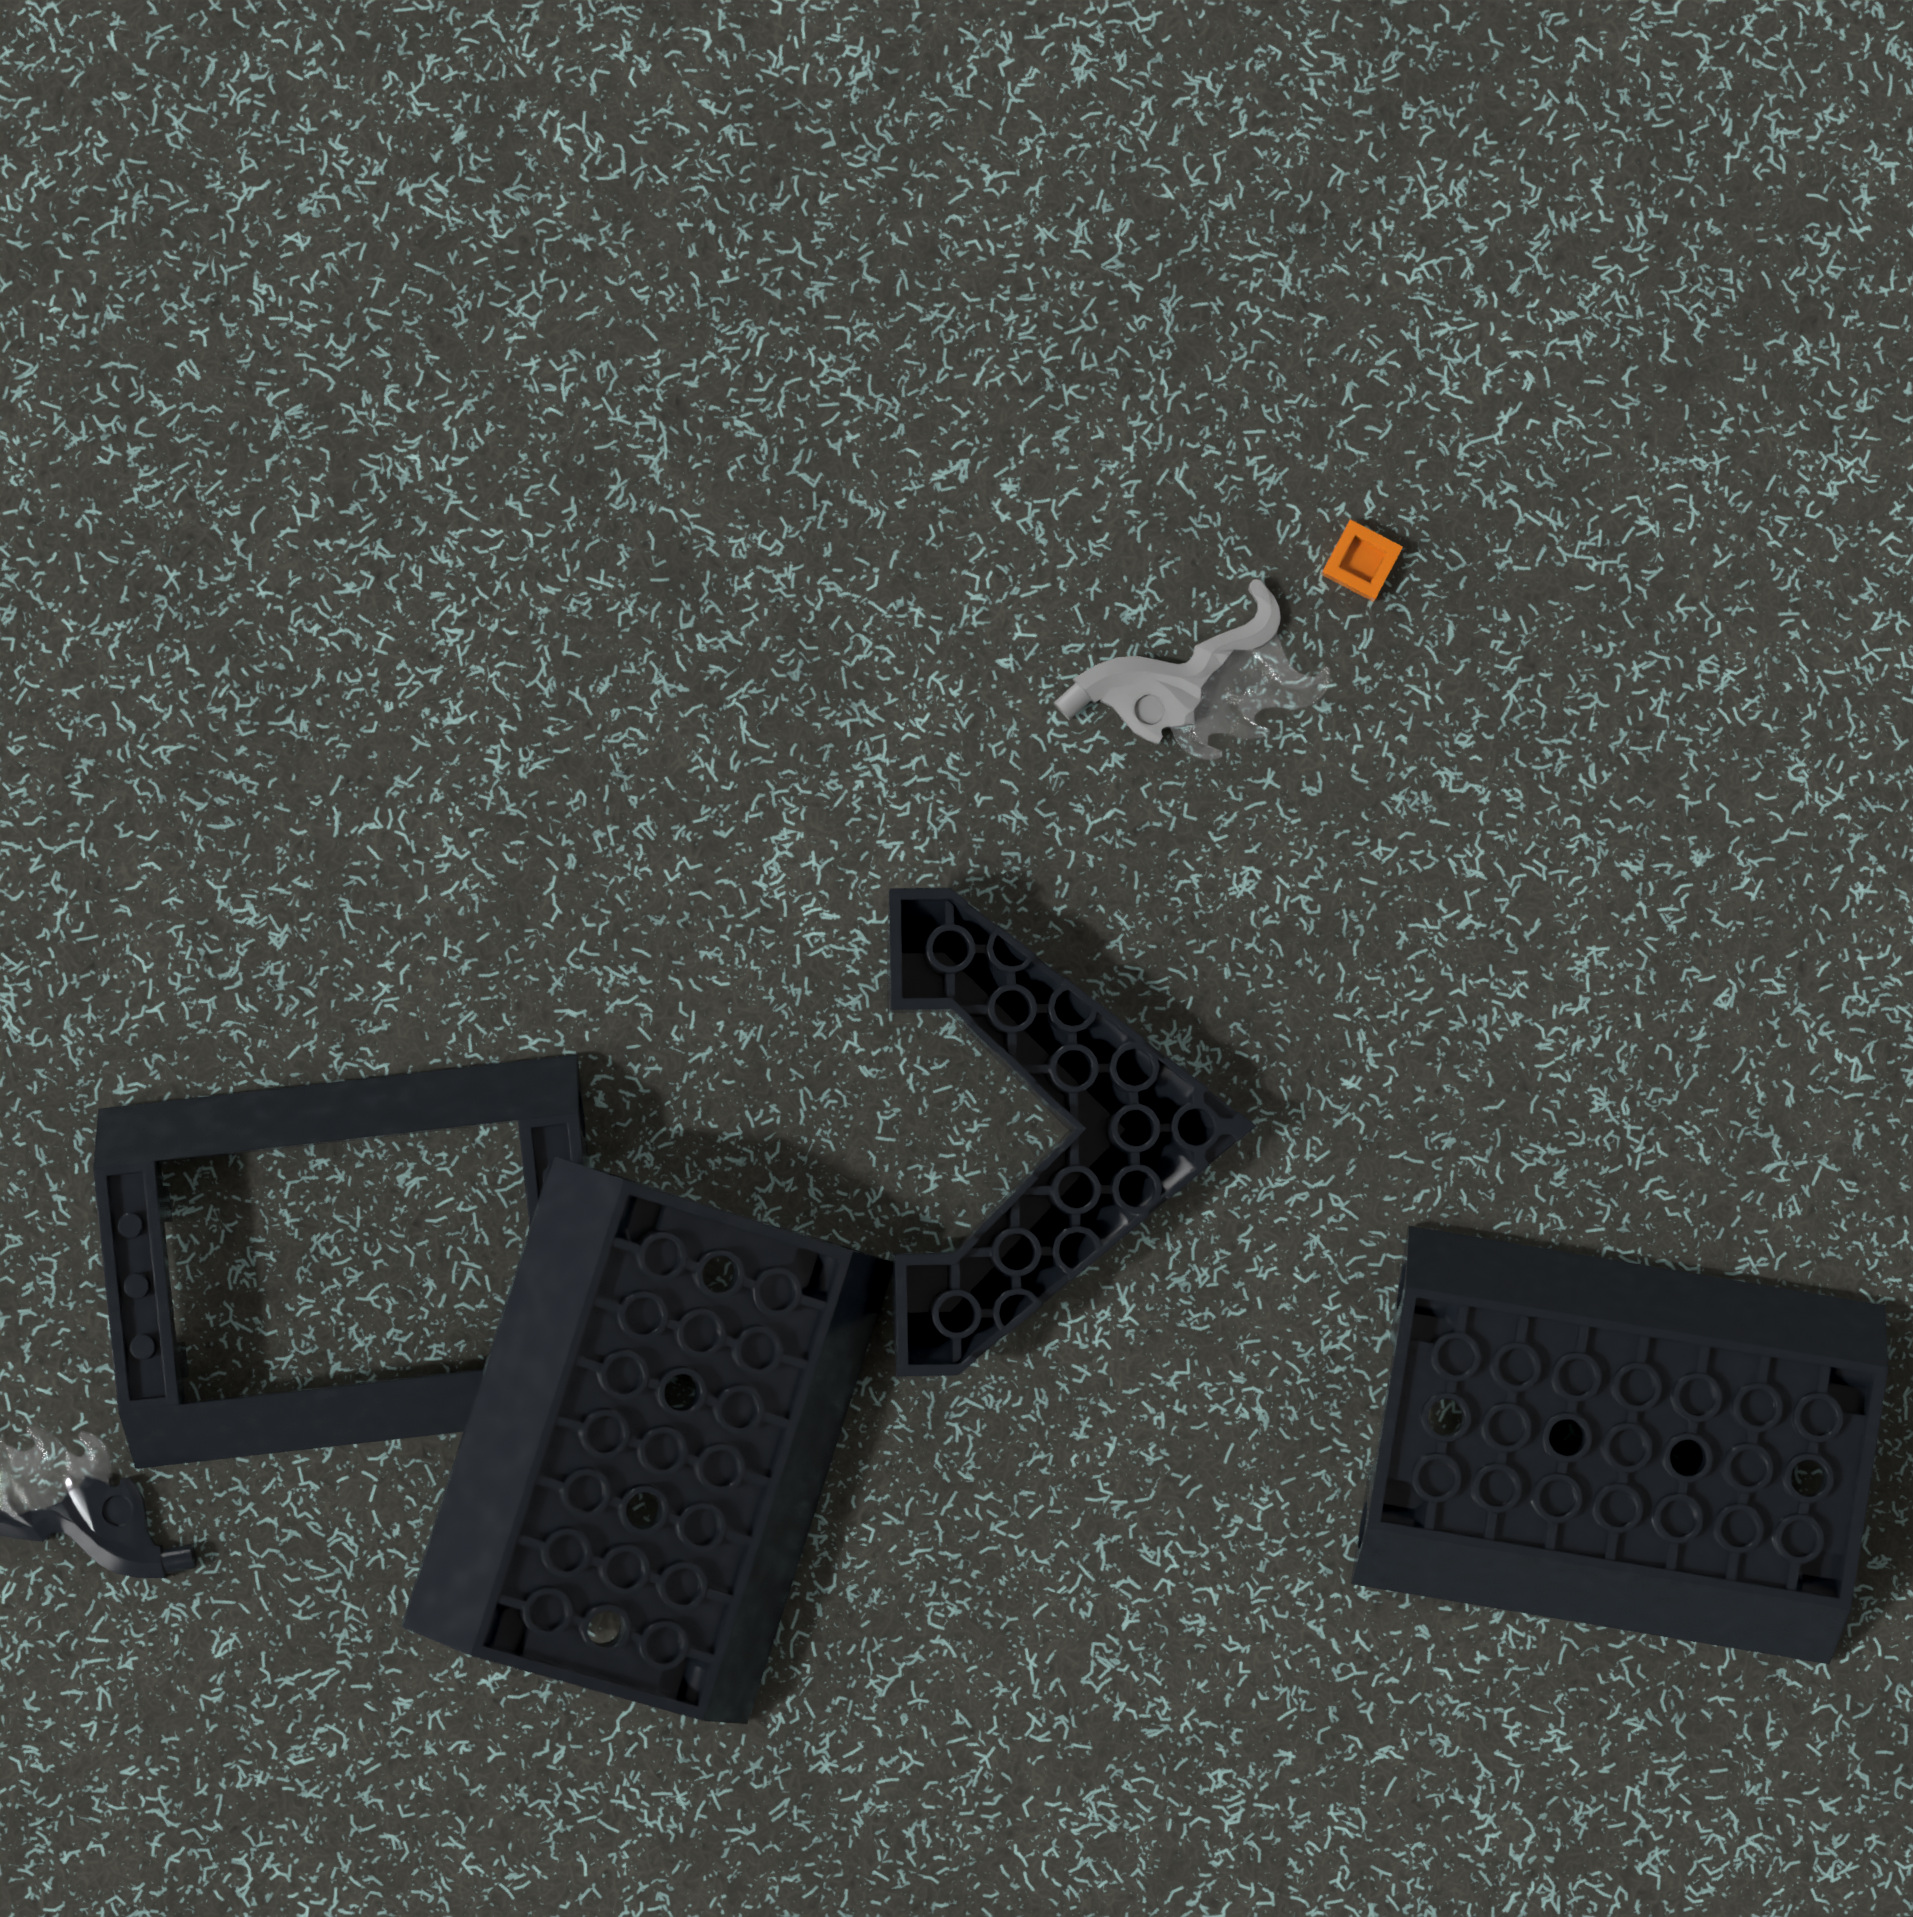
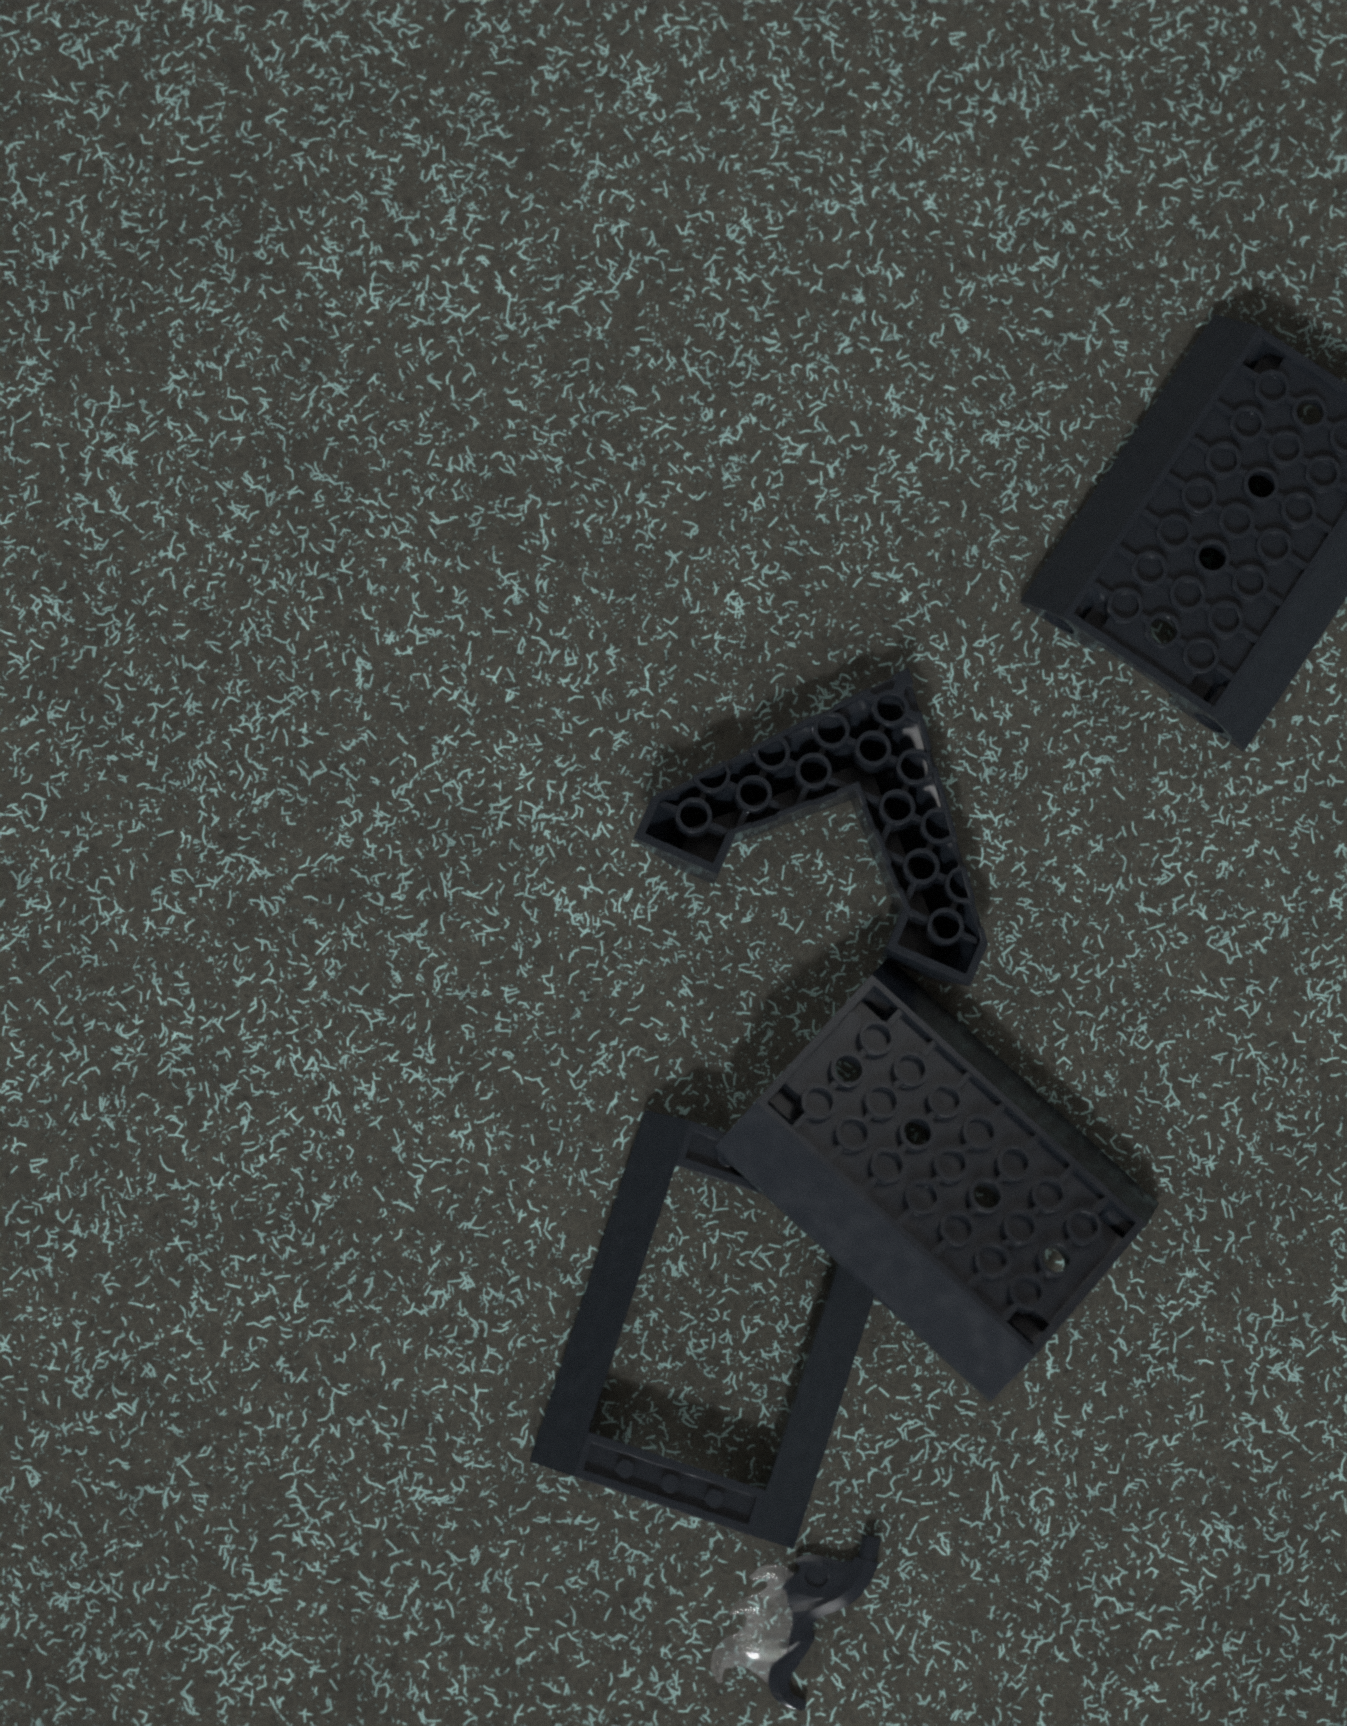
camera: 75 degrees left, 5 degrees down
piece [1054,579,1330,761] -> none
orange tile [1321,519,1403,602] -> none

